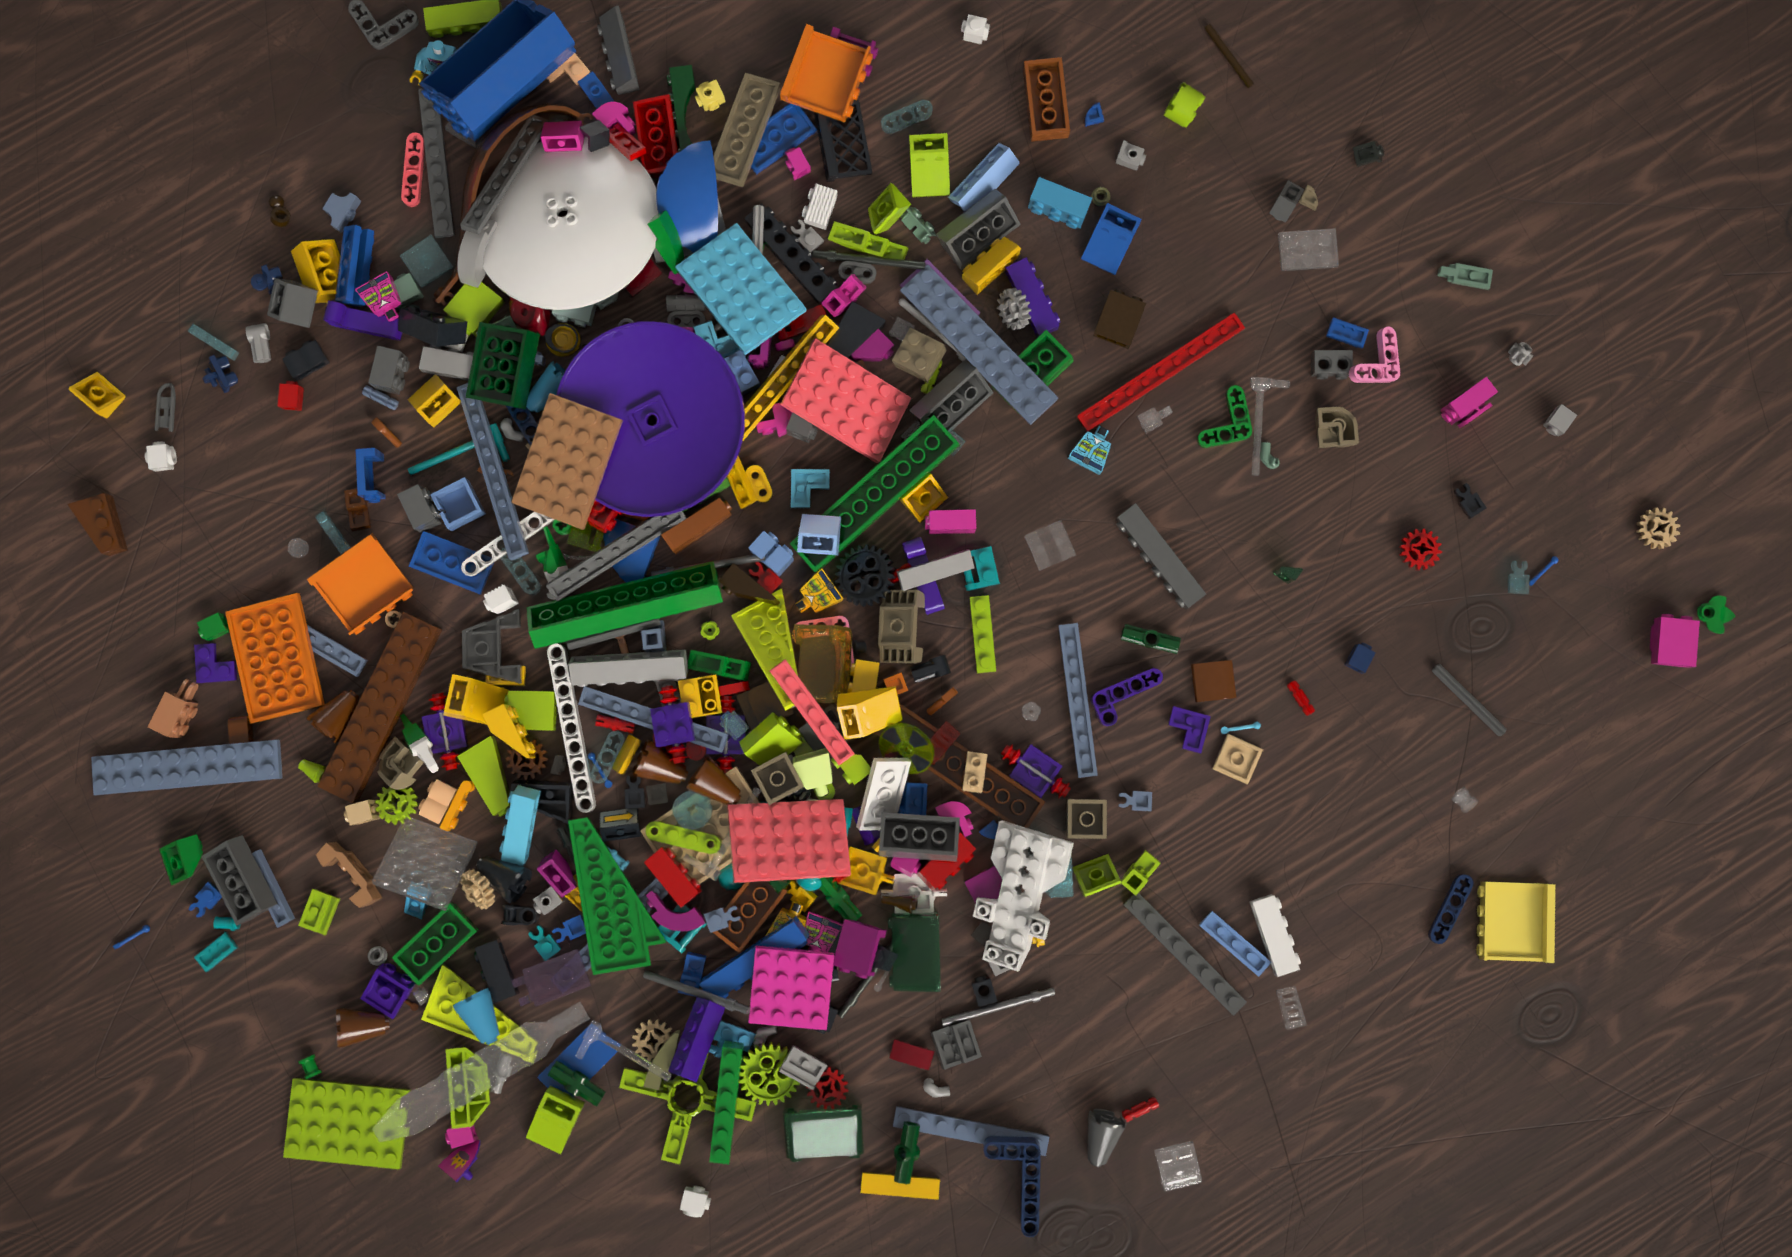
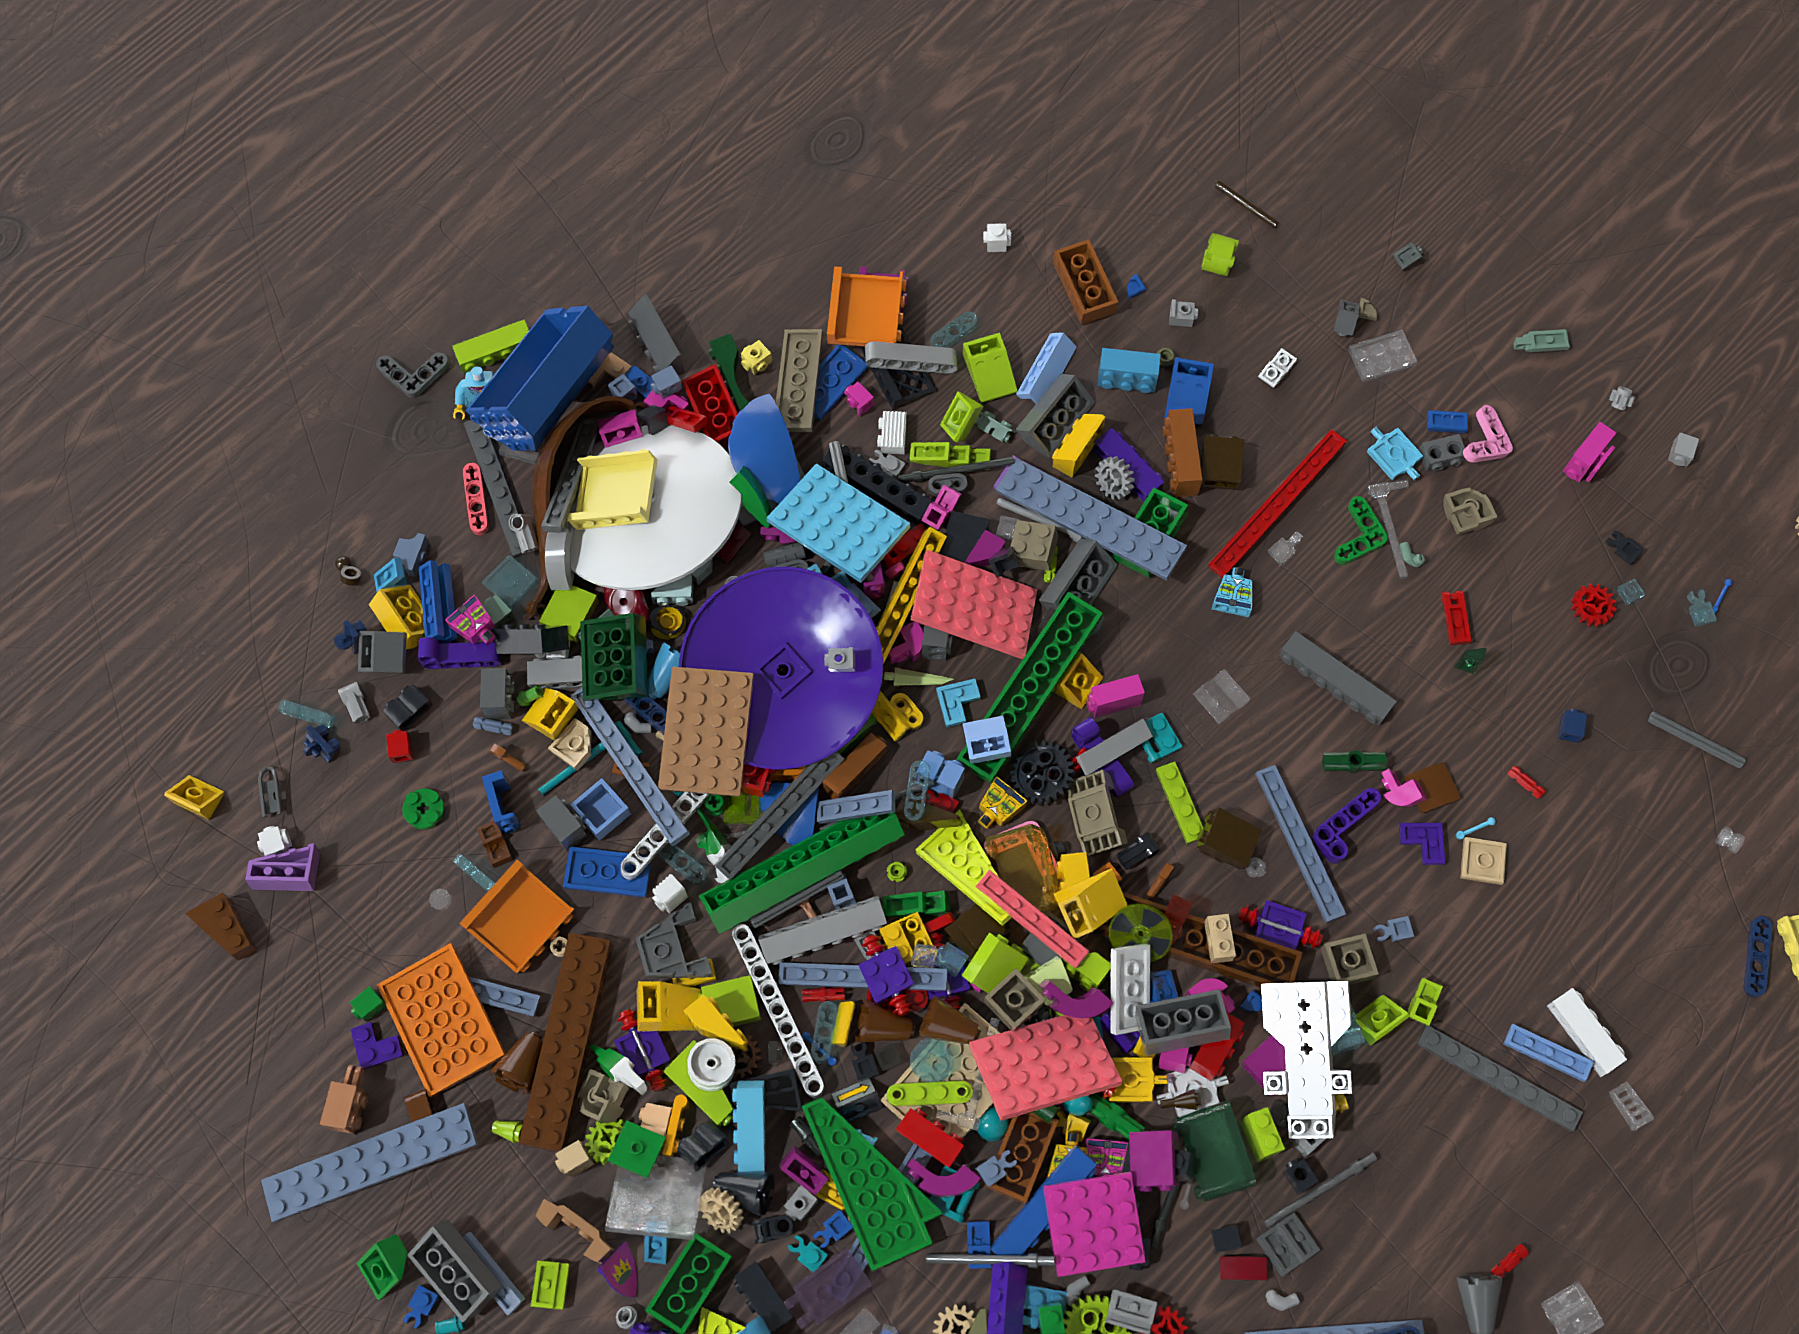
camera: 10 degrees left, 15 degrees down
none -> medium lavender wedge [245,843,320,891]
none -> dark azure slope [374,558,407,592]
none -> green plate [402,789,445,830]
none -> light grey piece [509,514,539,554]
none -> bright green pin [517,685,543,706]
none -> tan plate [548,718,591,771]
none -> light yellow panel [567,449,658,530]
none -> dark pink shield [598,1241,637,1298]
none -> sand blue brick [608,374,638,401]
none -> green plate [608,1120,666,1179]
none -> sand blue brick [650,365,682,399]
none -> black brick [677,1120,729,1172]
none -> white wheel [688,1038,735,1091]
none -> sand blue plate [817,790,895,824]
none -> light grey brick [824,647,855,672]
none -> light grey beam [865,342,957,374]
none -> yellowish green bar [884,668,954,686]
none -> clear light blue beam [904,760,930,821]
none -> clear plate [911,944,938,968]
none -> black panel [989,546,1020,577]
none -> magenta arch [1039,979,1113,1018]
none -> dark orange brick [1162,408,1202,498]
none -> dark brown brick [1196,807,1262,870]
none -> black panel [1211,1225,1242,1254]
none -> lime brick [1240,1107,1285,1163]
none -> white slope [1258,348,1297,388]
none -> medium azure plate [1367,426,1423,481]
none -> dark pink brick [1382,769,1427,807]
none -> red plate [1441,591,1471,645]
none -> clear light blue tile [1616,578,1646,605]

